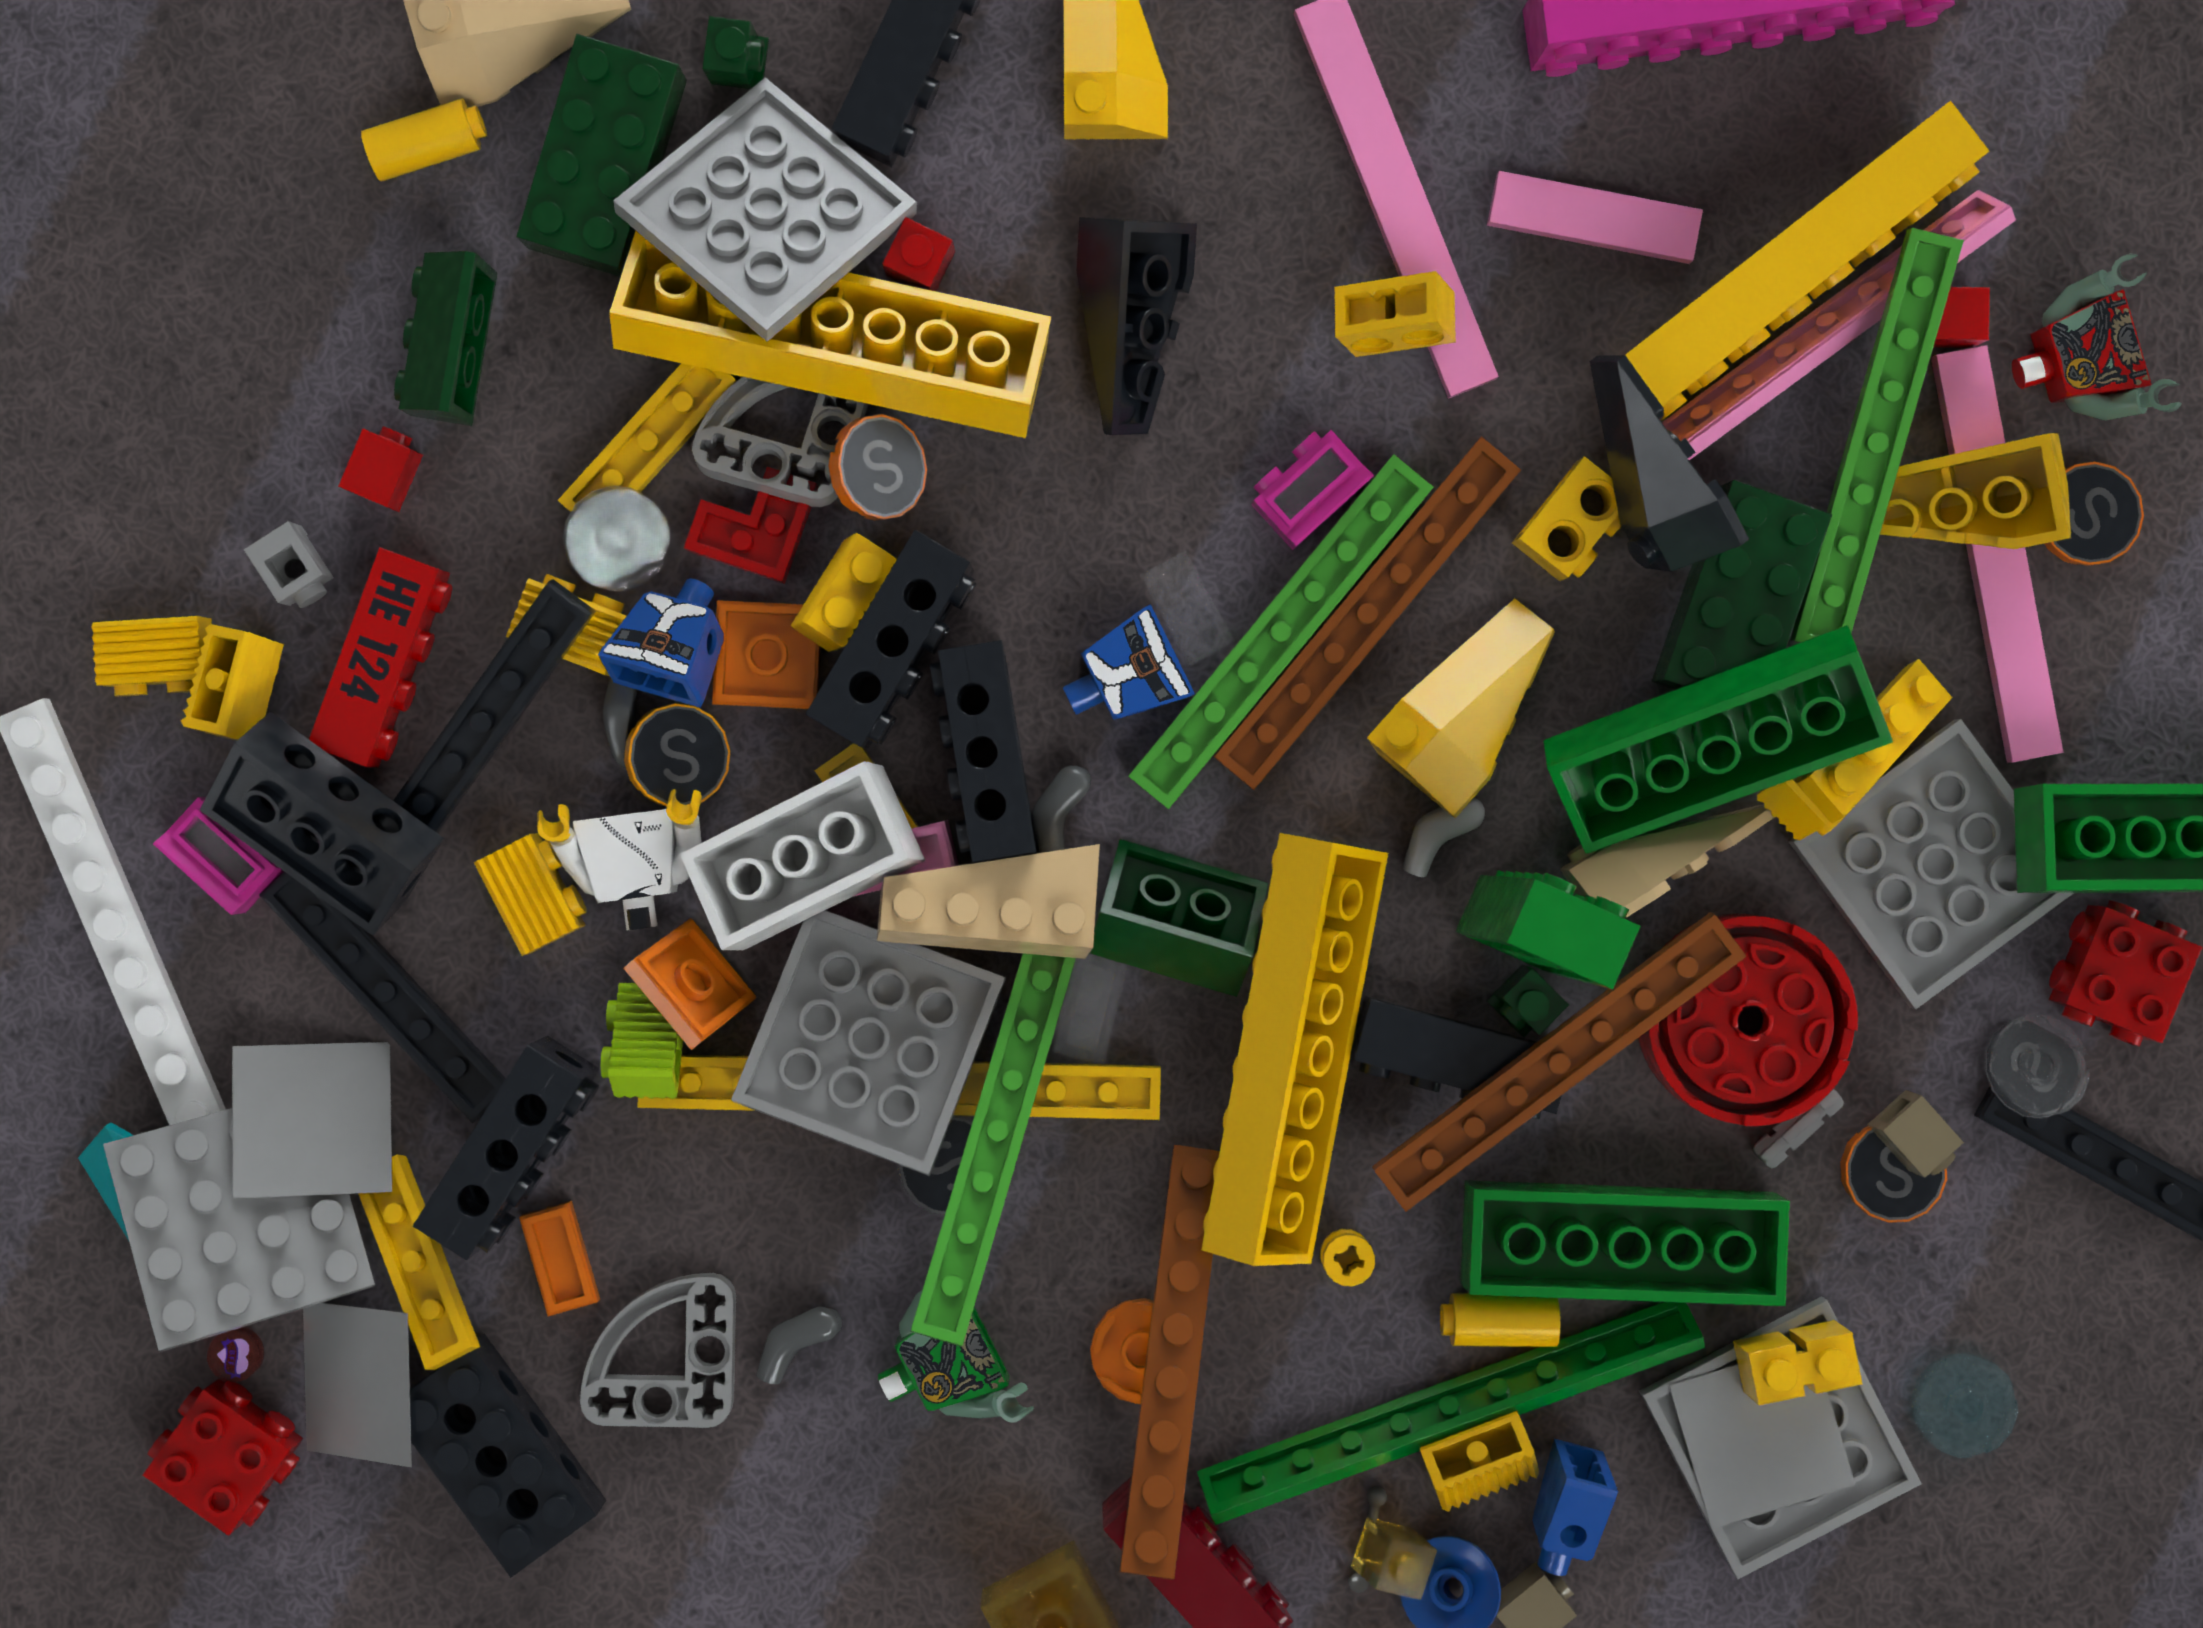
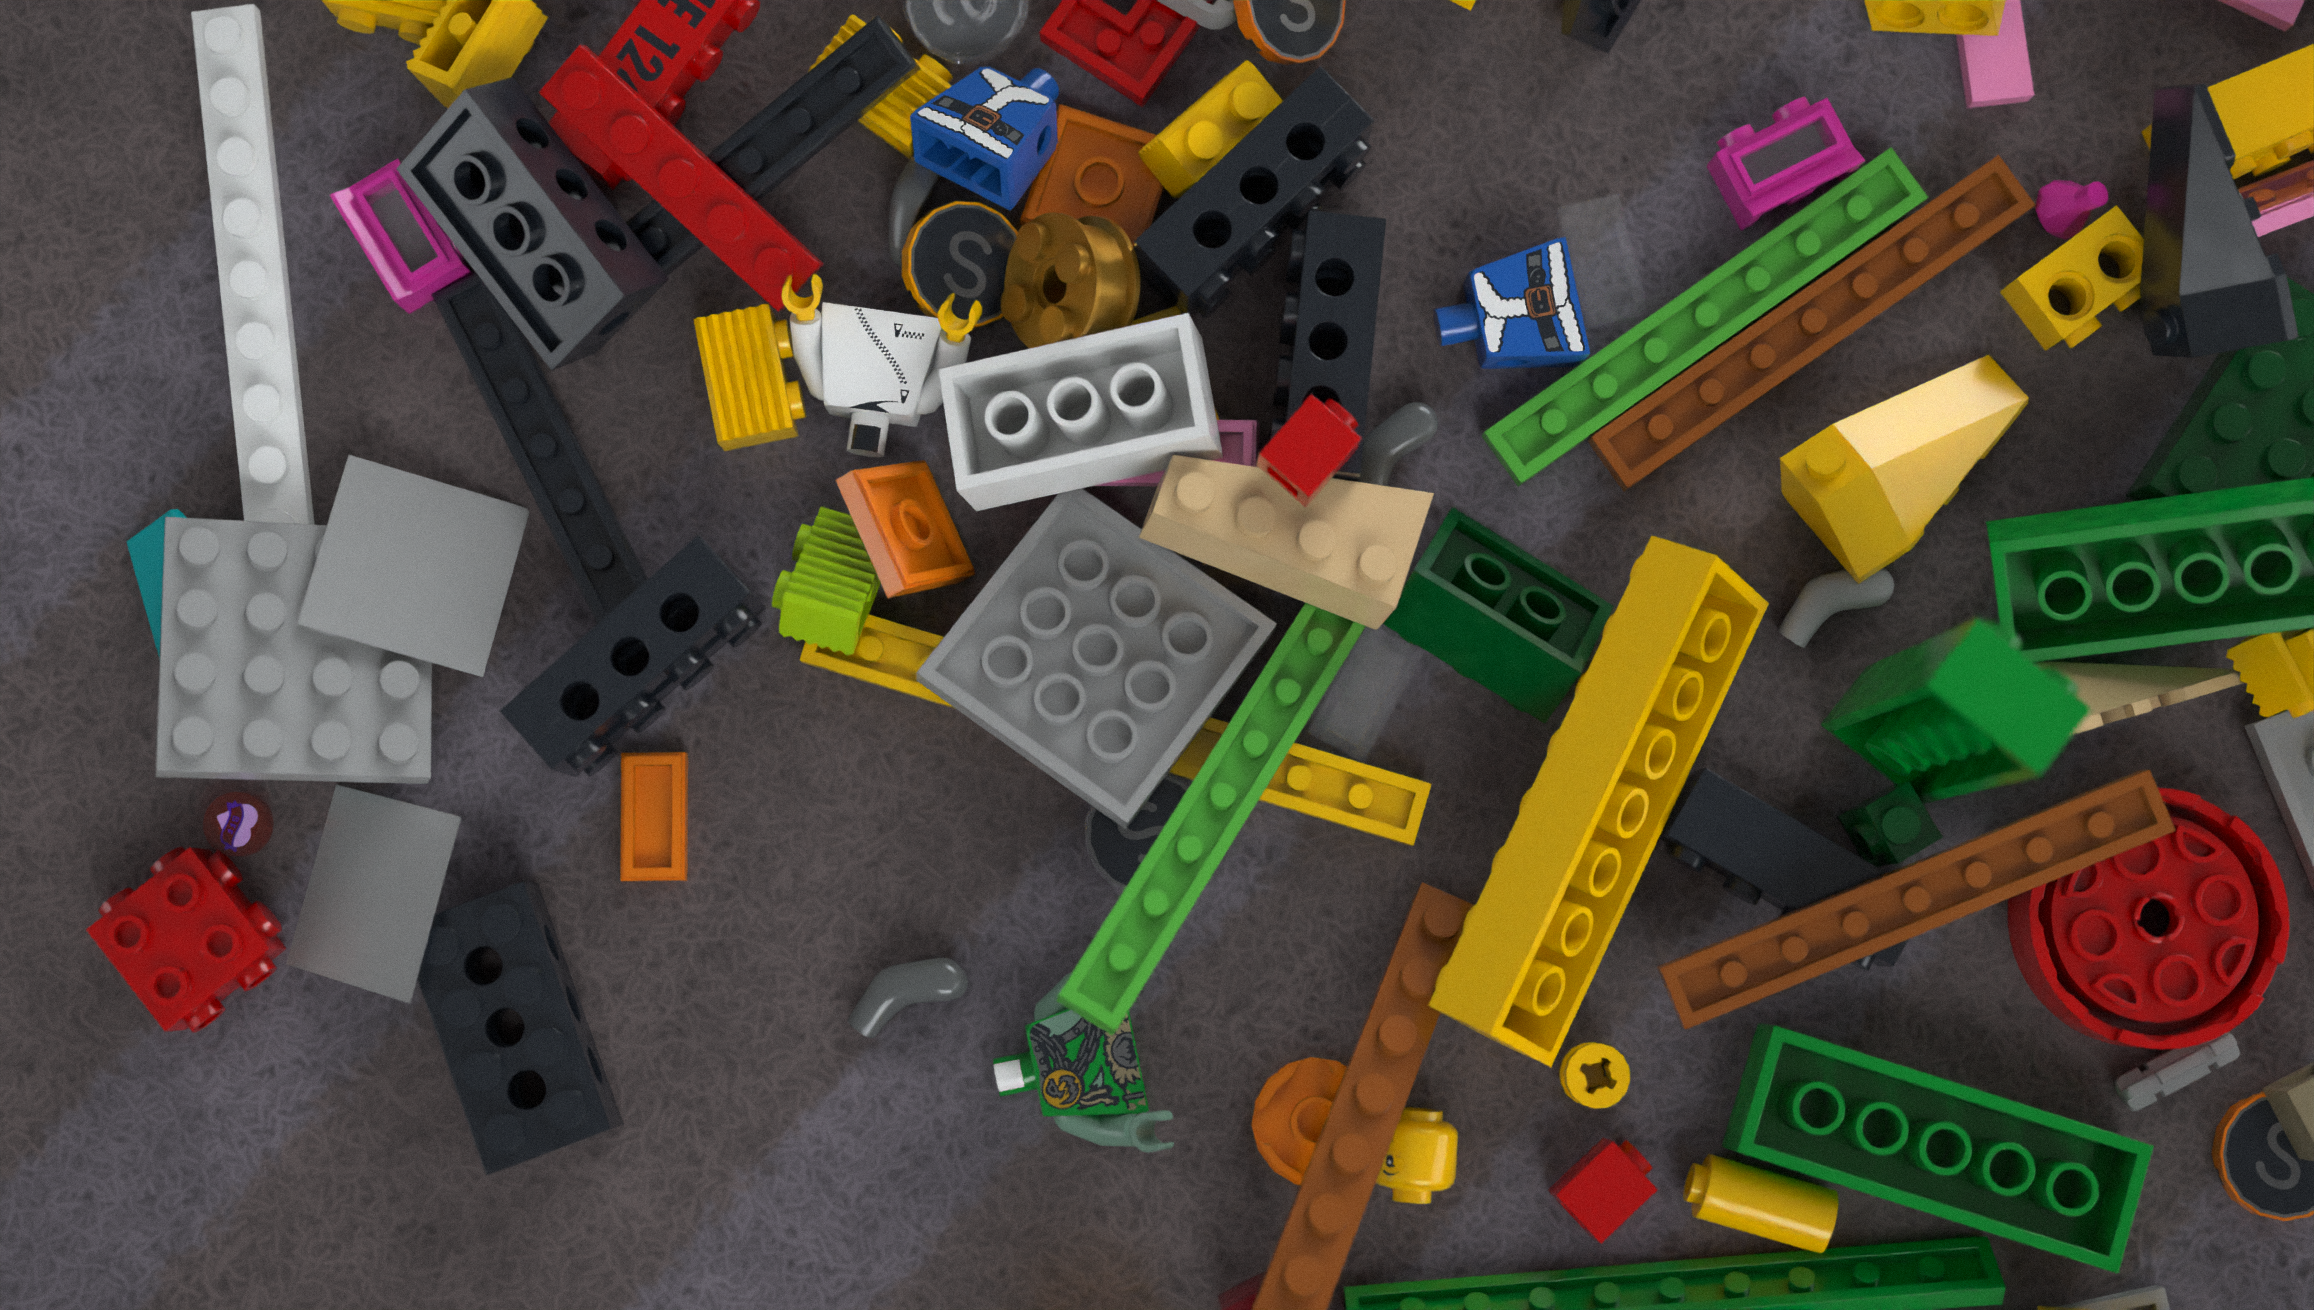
camera: 15 degrees right, 5 degrees down
yellow plate [358,1154,480,1370] -> none
light grey beam [580,1273,736,1428] -> none
none -> red plate [538,44,824,312]
none -> pearl gold wheel [1001,213,1140,348]
none -> red brick [1256,394,1362,508]
none -> yellow head [1376,1107,1458,1204]
none -> red brick [1548,1137,1658,1244]
none -> dark pink rock [2036,180,2108,240]

